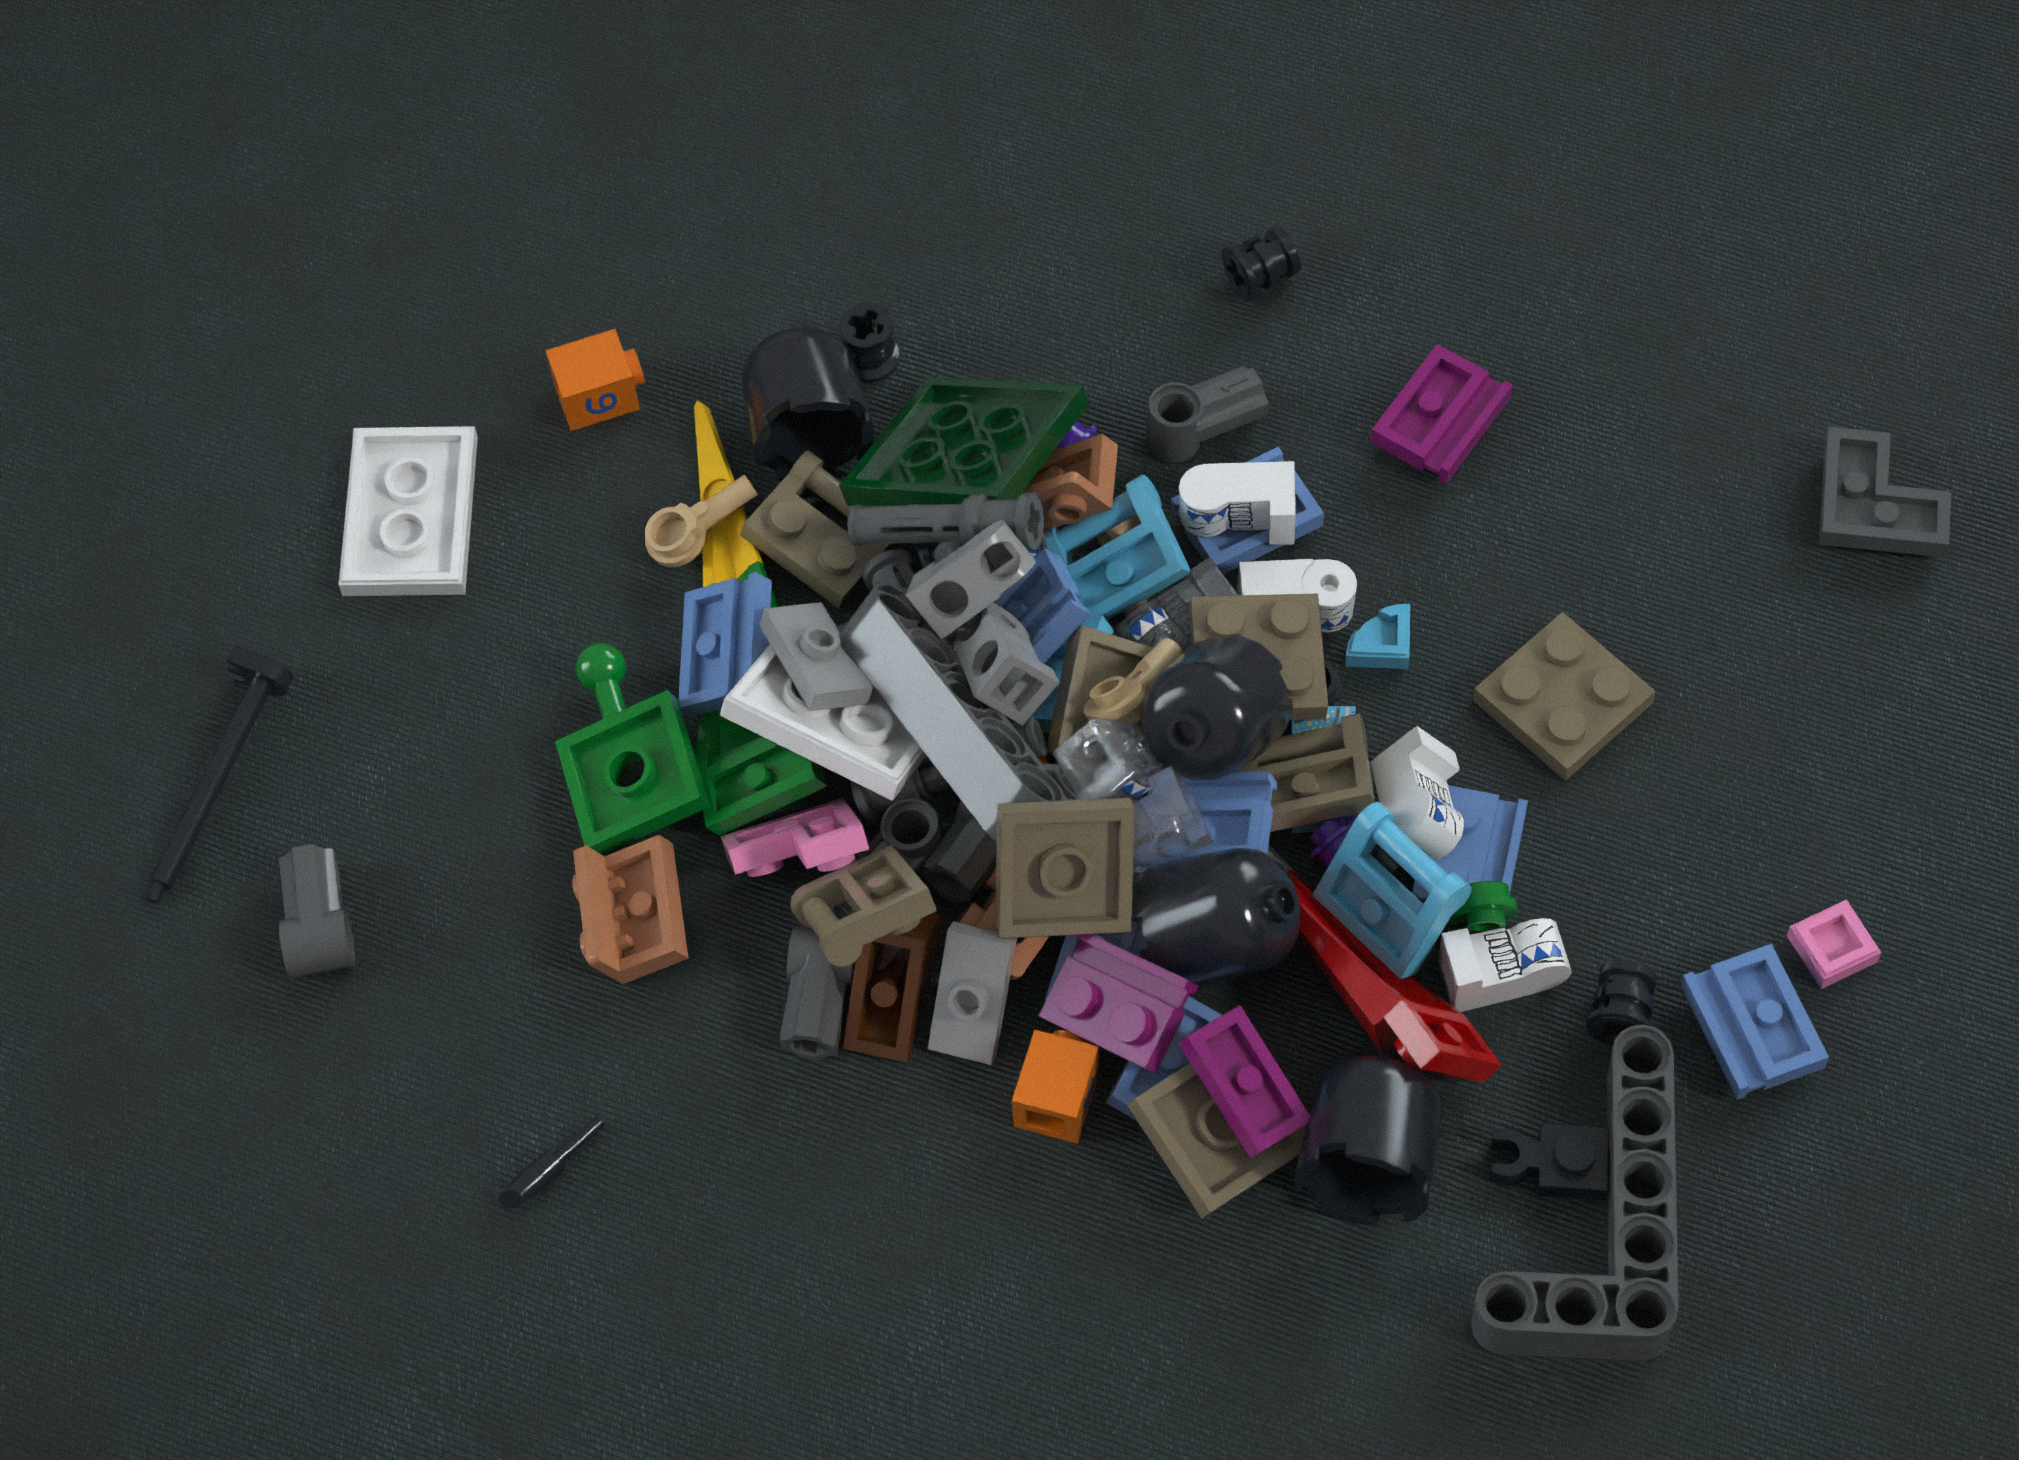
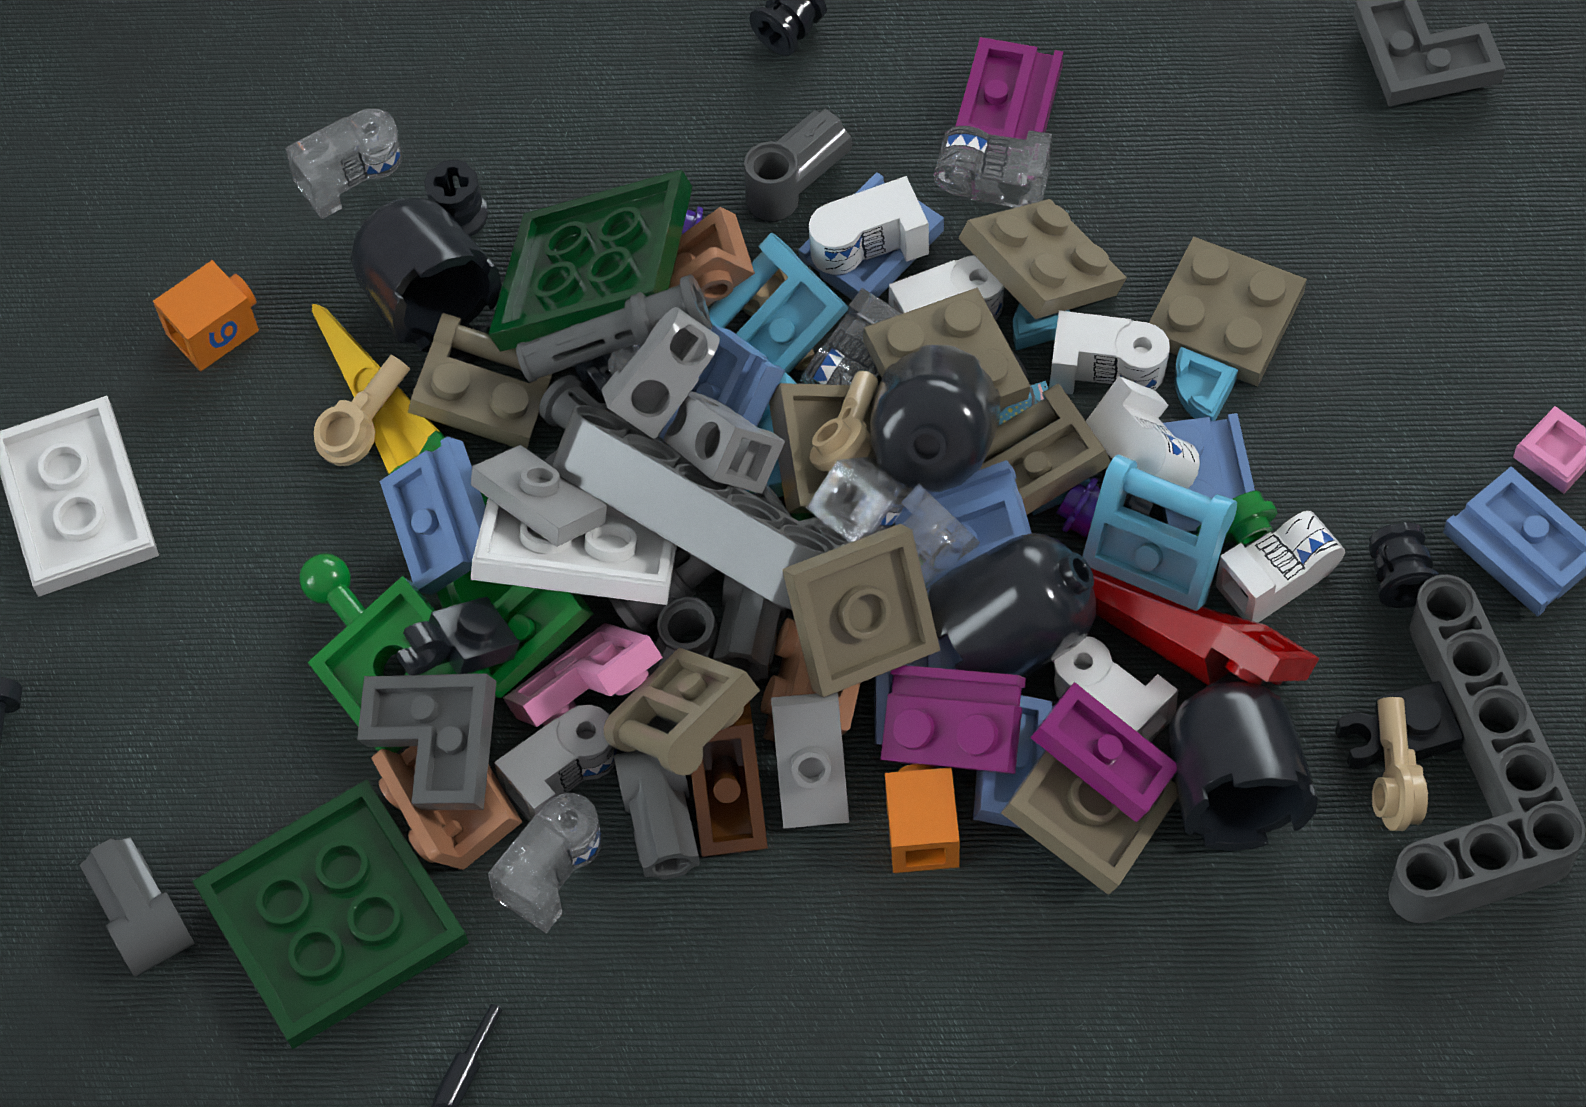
camera: 20 degrees left, 0 degrees up
none -> dark green plate [192,779,469,1050]
none -> clear leg [285,109,402,219]
none -> dark grey plate [357,674,496,810]
none -> black plate [396,596,520,675]
none -> clear leg [488,793,602,933]
none -> light grey leg [494,705,618,834]
none -> clear leg [933,126,1052,208]
none -> dark tan plate [959,199,1127,319]
none -> white leg [1049,310,1170,394]
none -> white leg [1054,636,1178,742]
none -> medium azure tile [1174,347,1238,421]
none -> tan plate [1372,697,1428,831]

